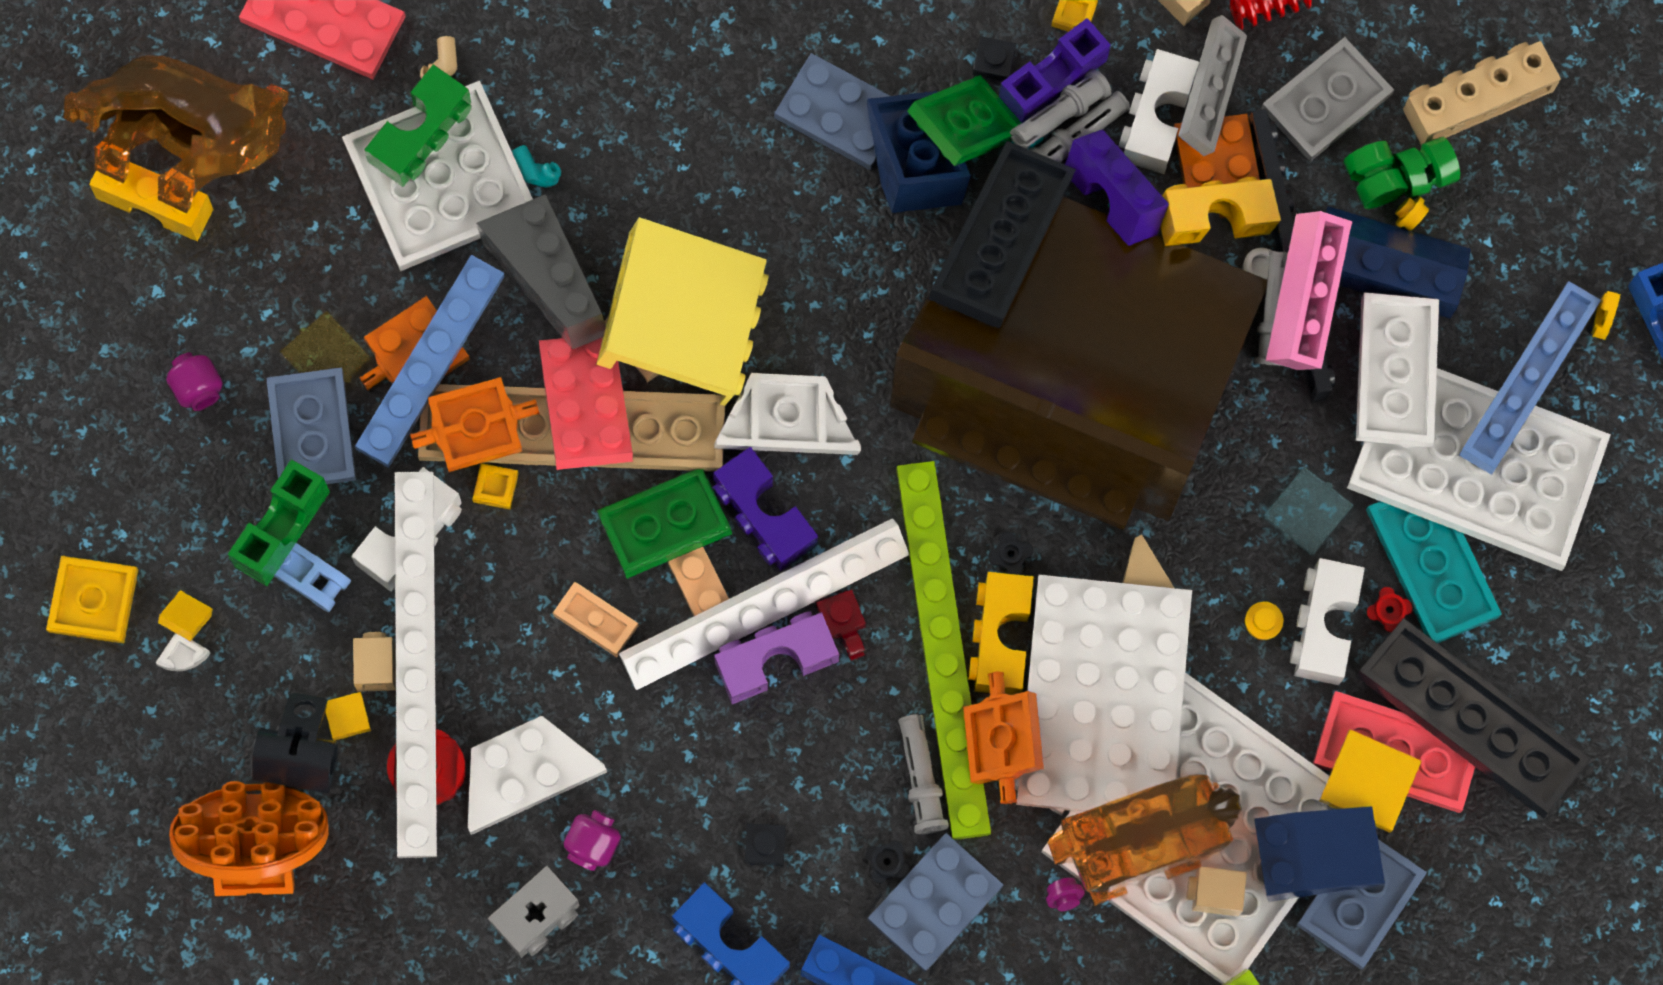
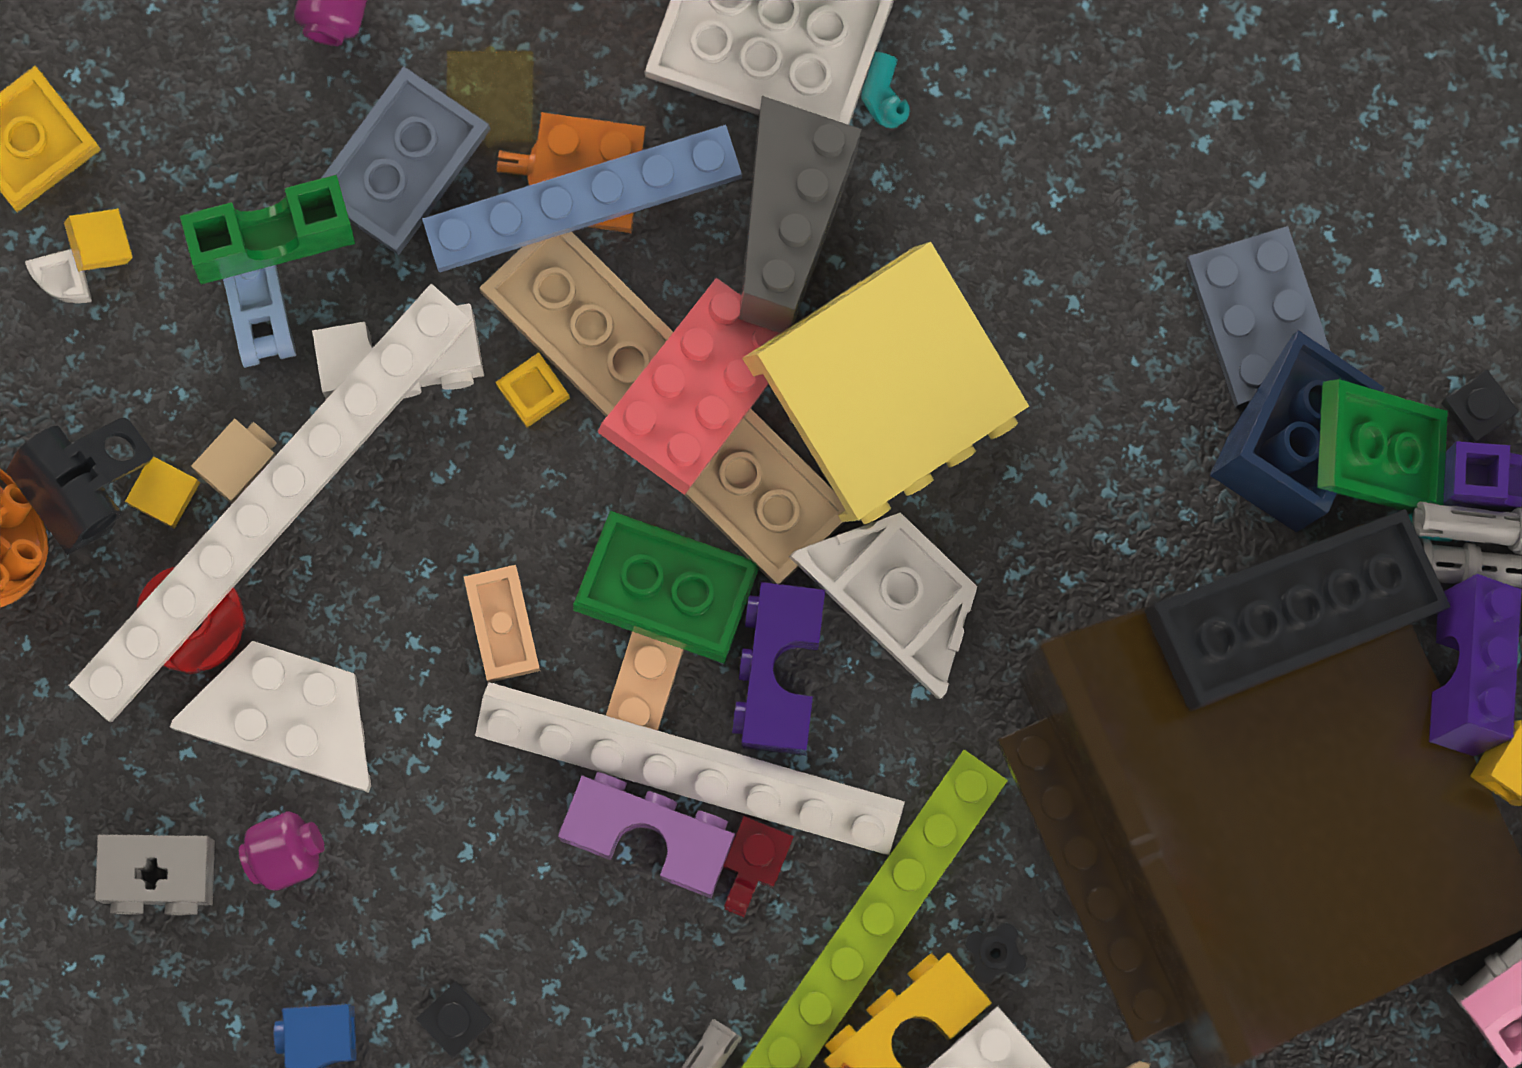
camera: 45 degrees right, 5 degrees up
orange plate [410,377,539,472] -> none

